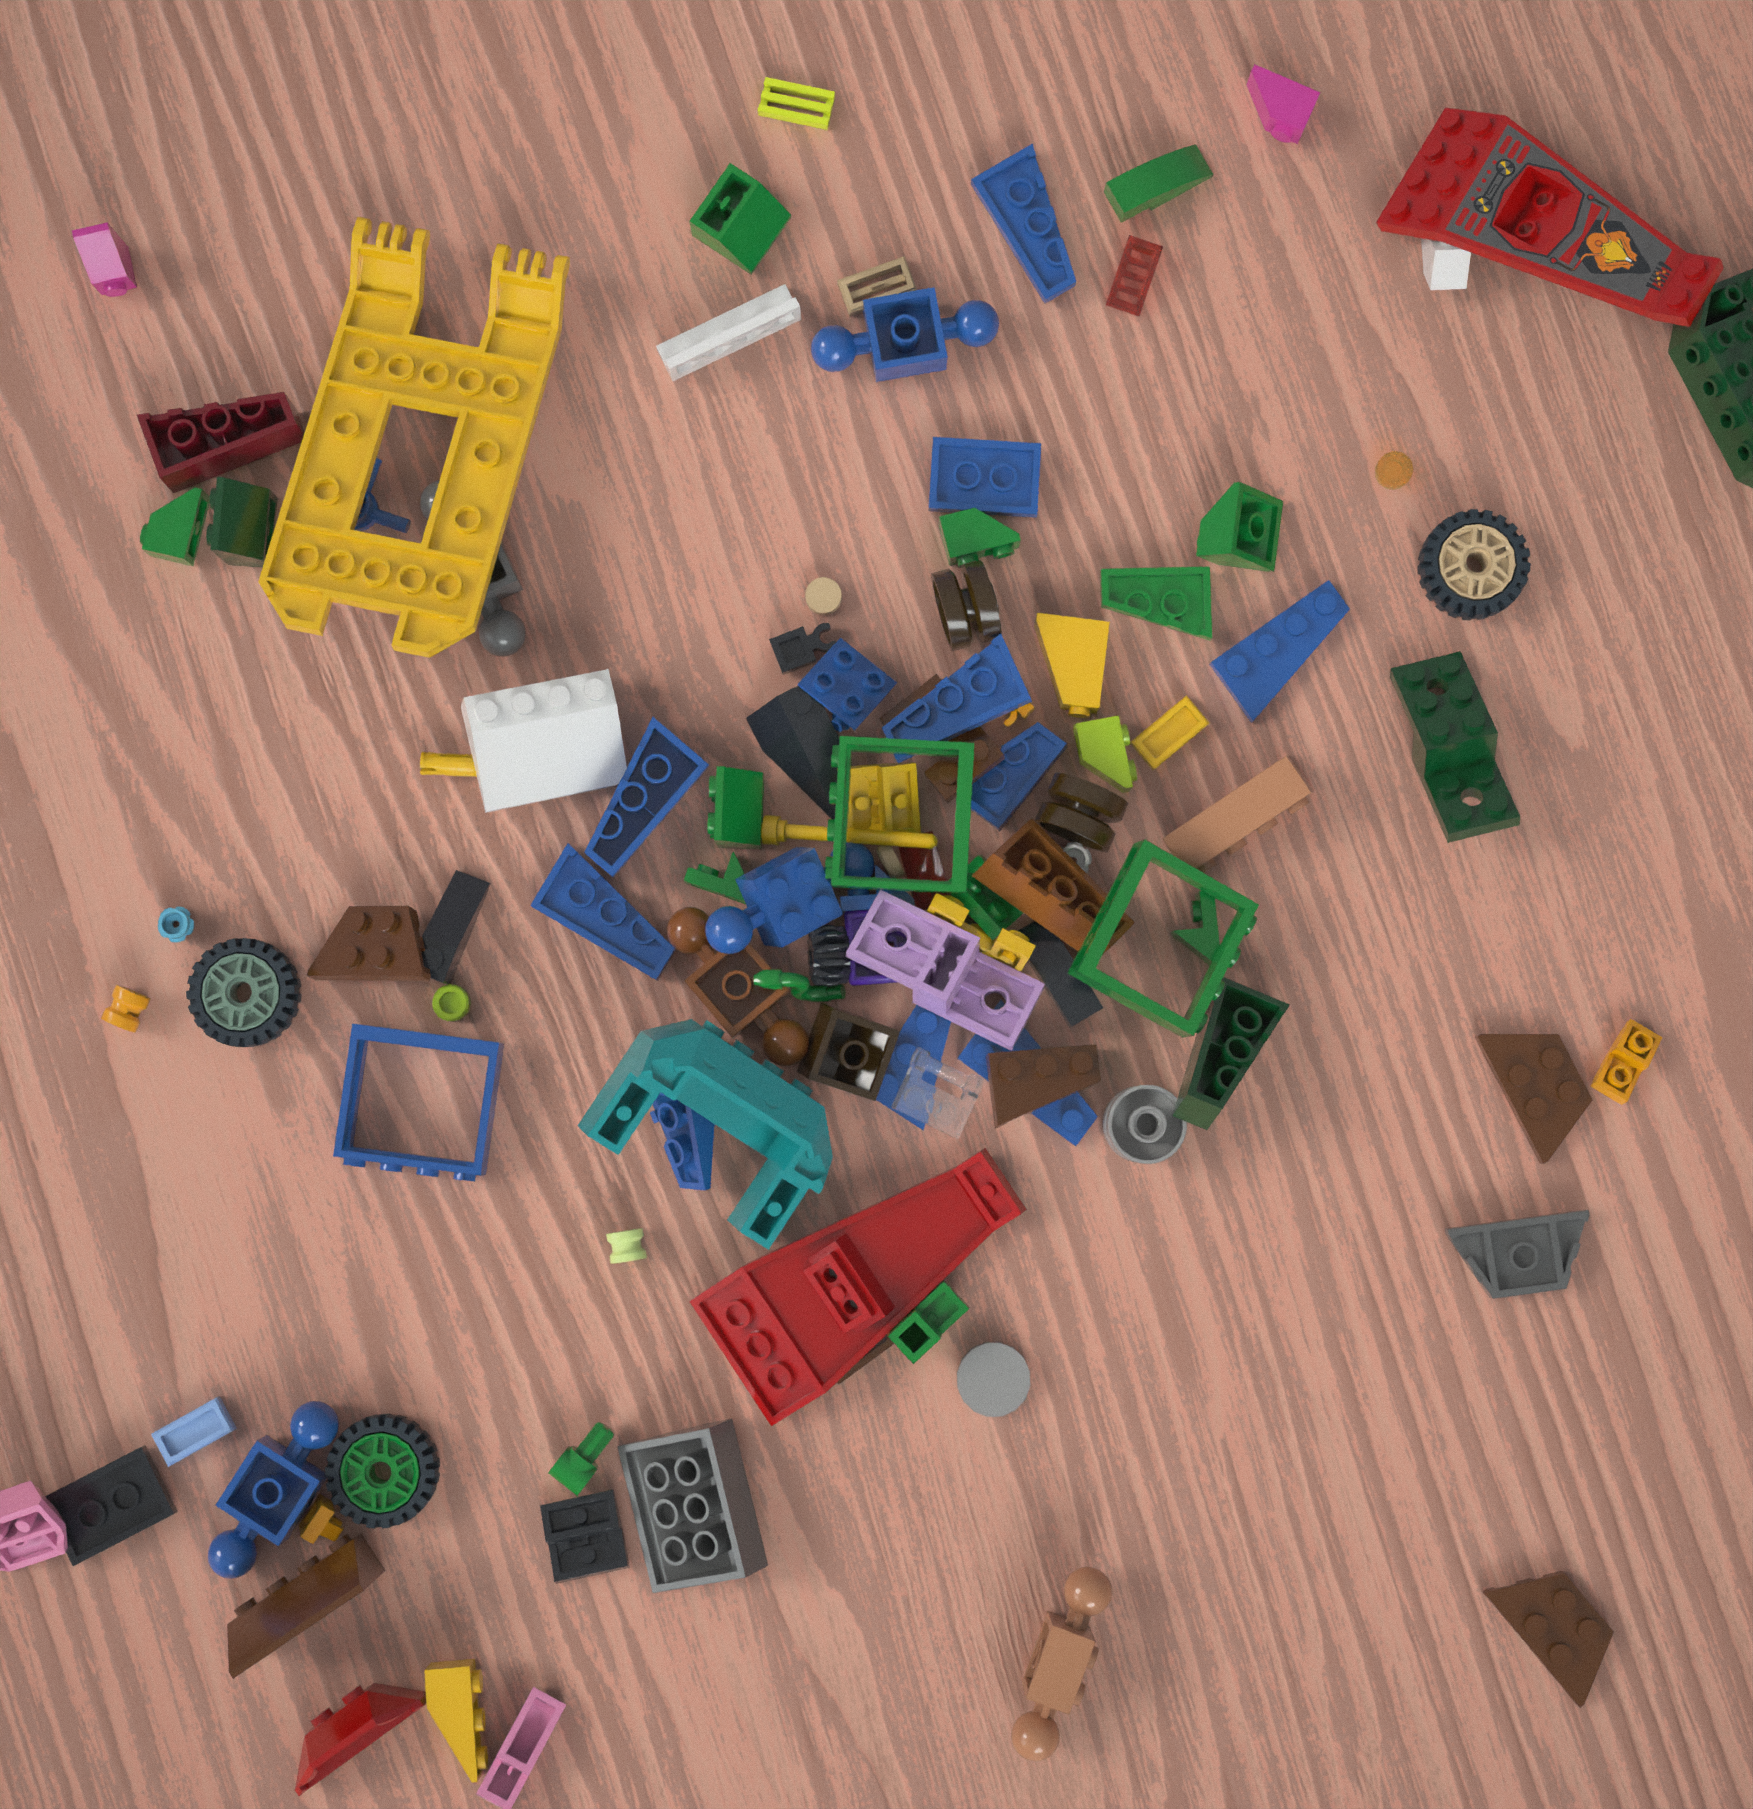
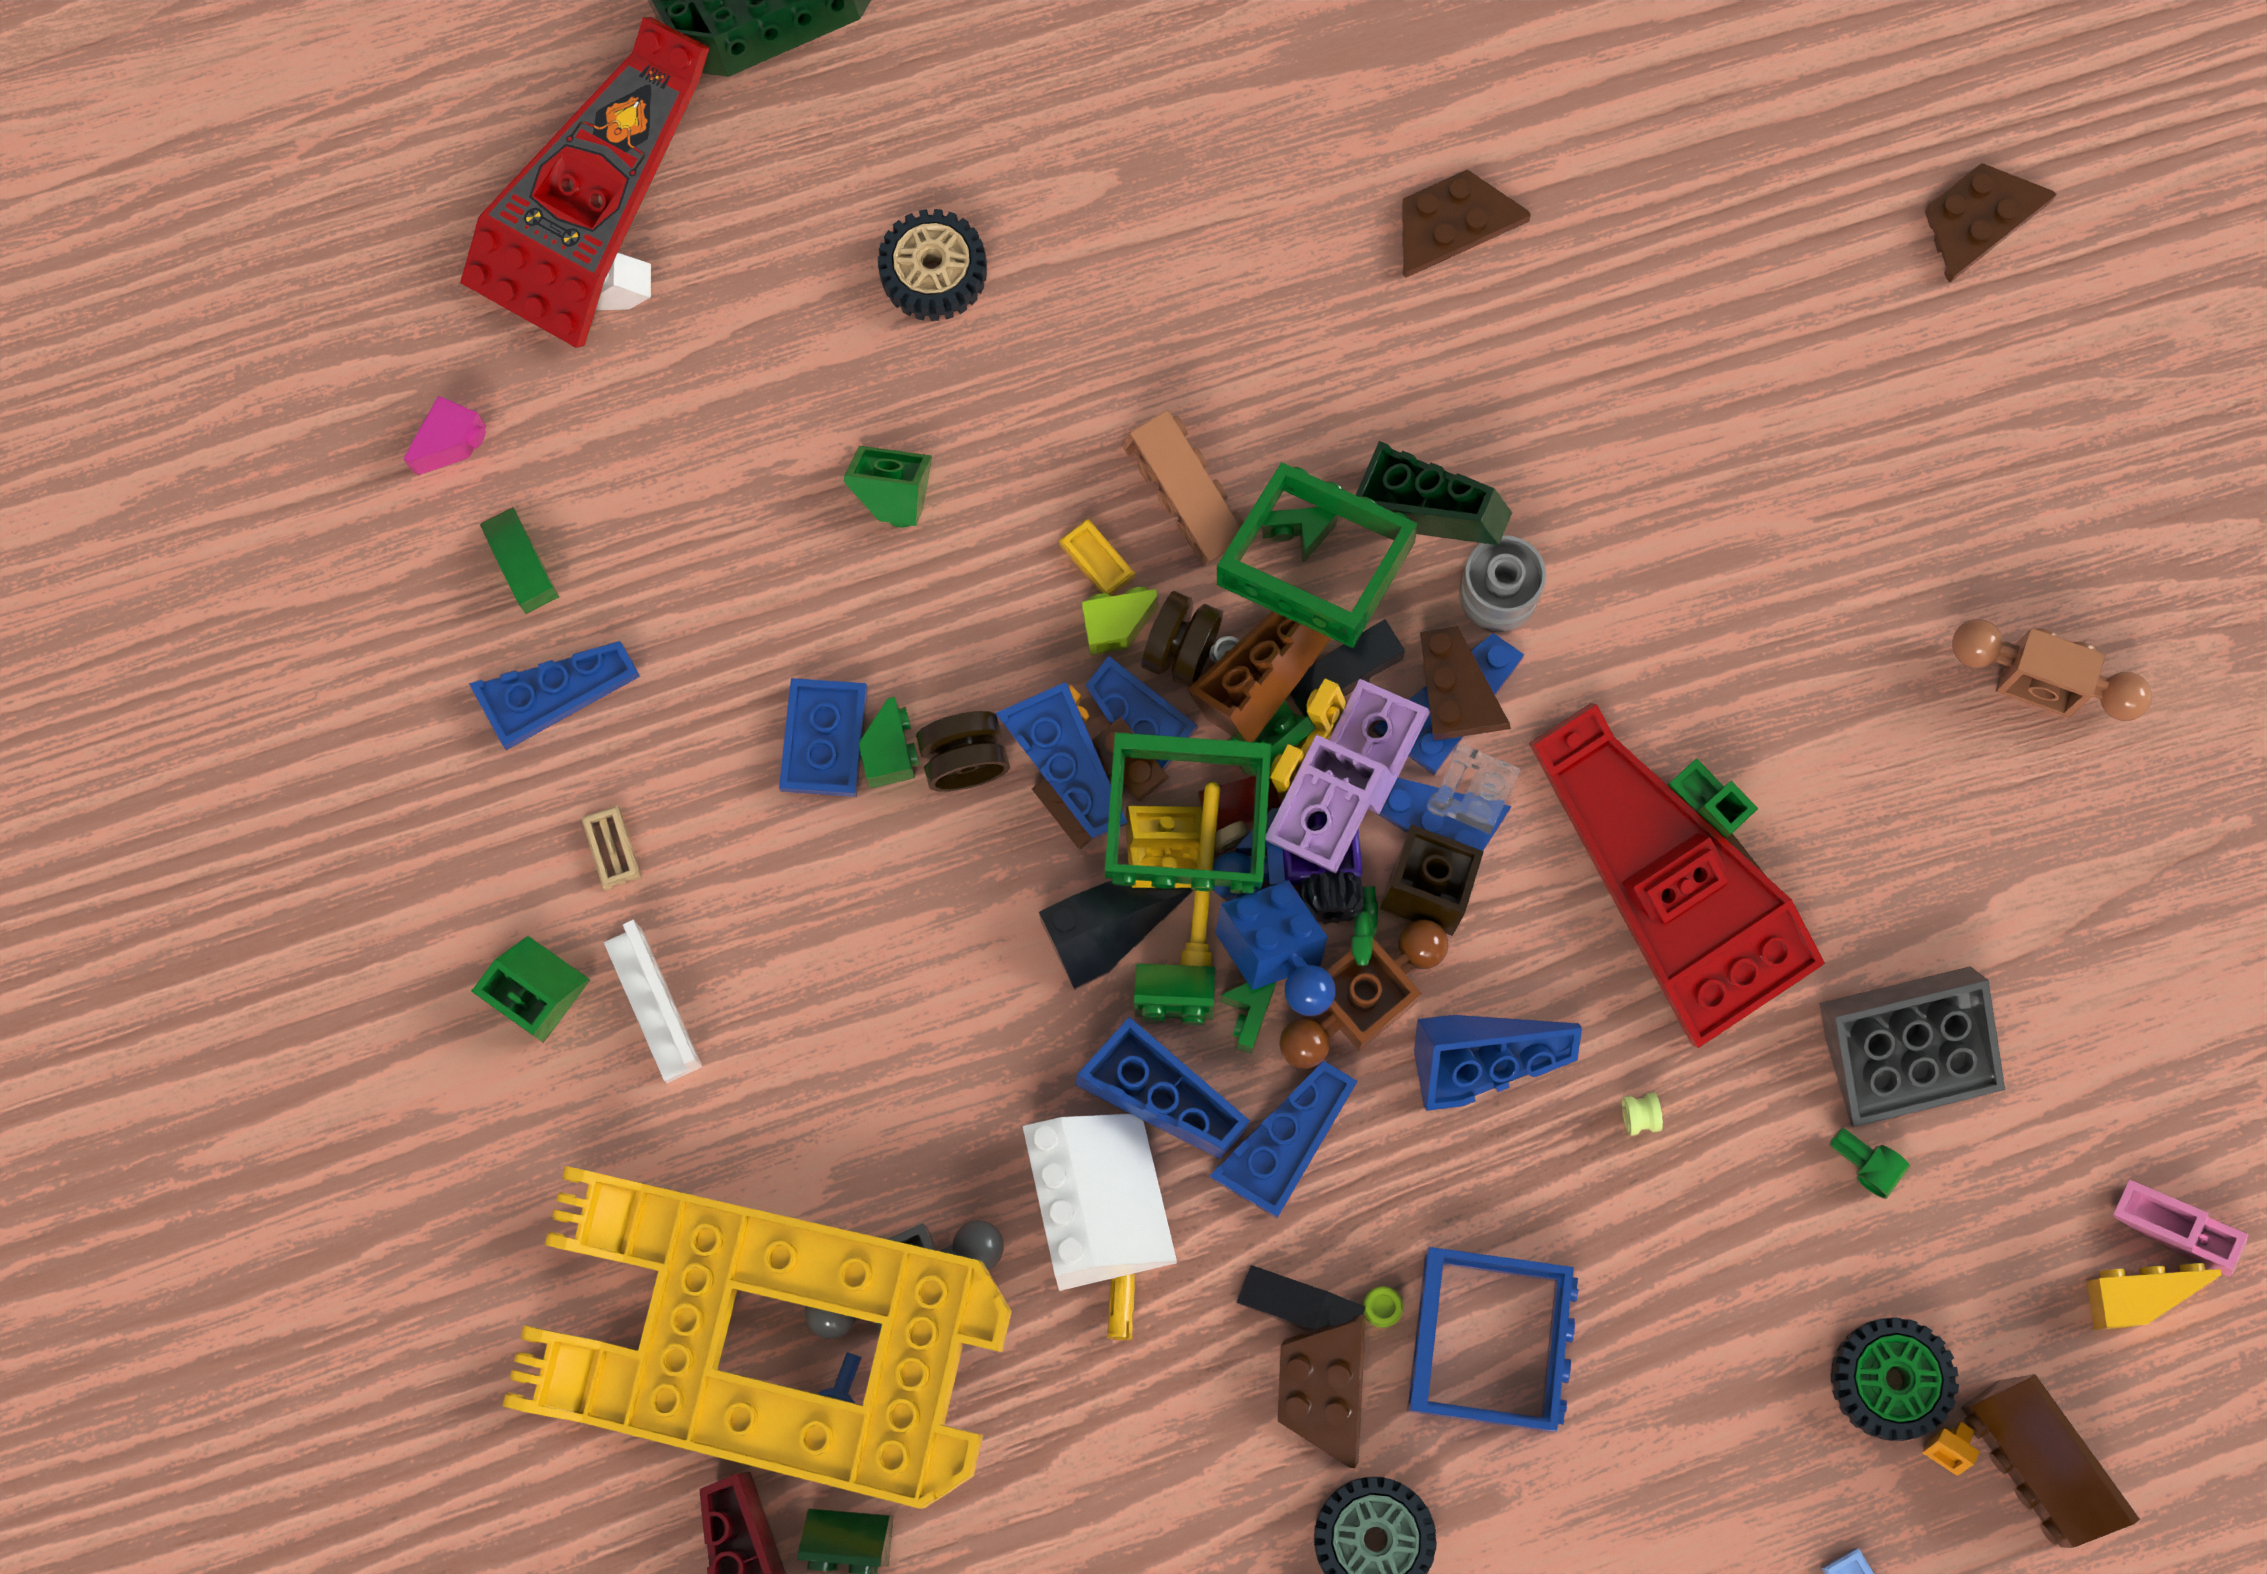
camera: 85 degrees left, 10 degrees down
blue brick [208,1401,339,1579] -> none
red wedge [295,1683,426,1796] -> none
black slope [540,1490,630,1584] -> none
teal wedge [577,1019,833,1250] -> none
neon yellow tile [758,77,835,130] -> none
black plate [769,623,837,675] -> none
blue hinge [798,638,897,732] -> none
tan tile [805,577,842,615] -> none
blue brick [811,287,999,382] -> none
light grey tile [957,1342,1030,1417] -> none
yellow slope [1034,613,1110,718] -> none
green wing [1100,566,1212,641] -> none
clear red slope [1105,235,1163,317] -> none
blue wing [1209,580,1350,723] -> none
clear yellow tile [1375,451,1413,490] -> none
dark green bracket [1390,651,1520,843] -> none
dark grey wing [1445,1210,1590,1299] -> none
light orange slope [1590,1019,1663,1105] -> none

